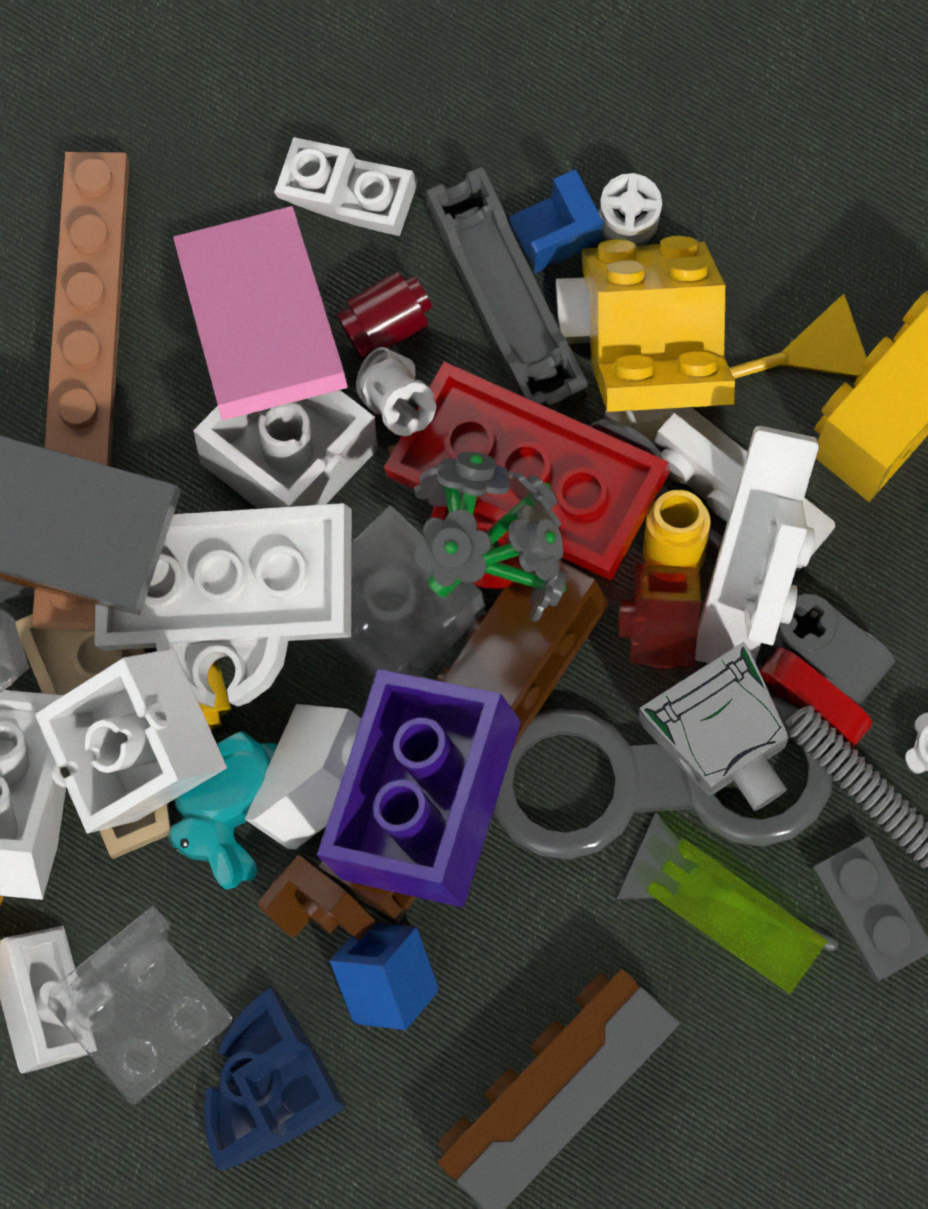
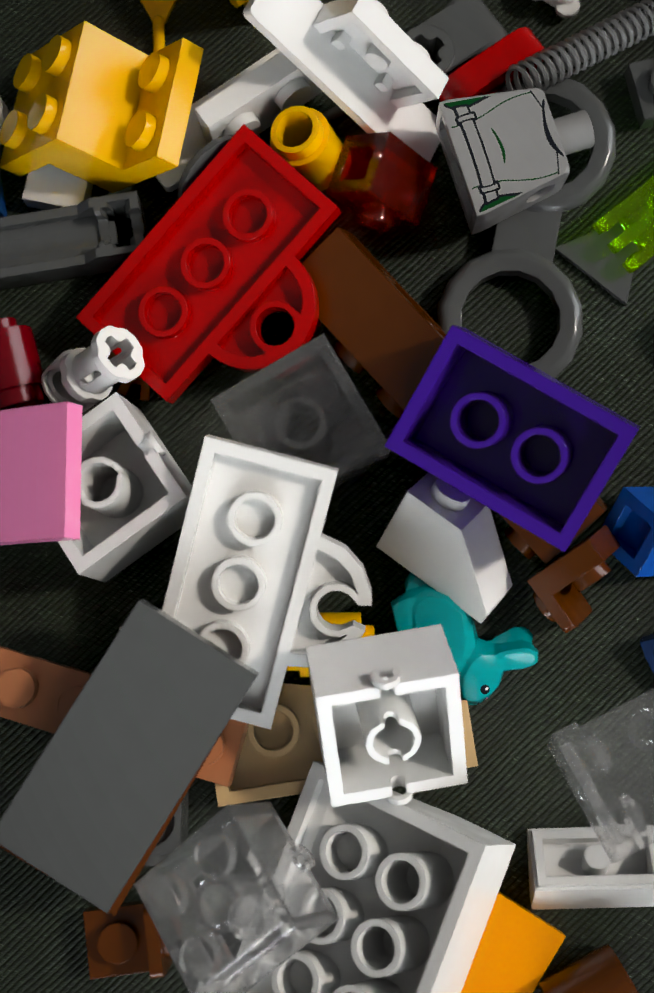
camera: 70 degrees left, 5 degrees up
dark grey plant [414,451,567,622] -> none

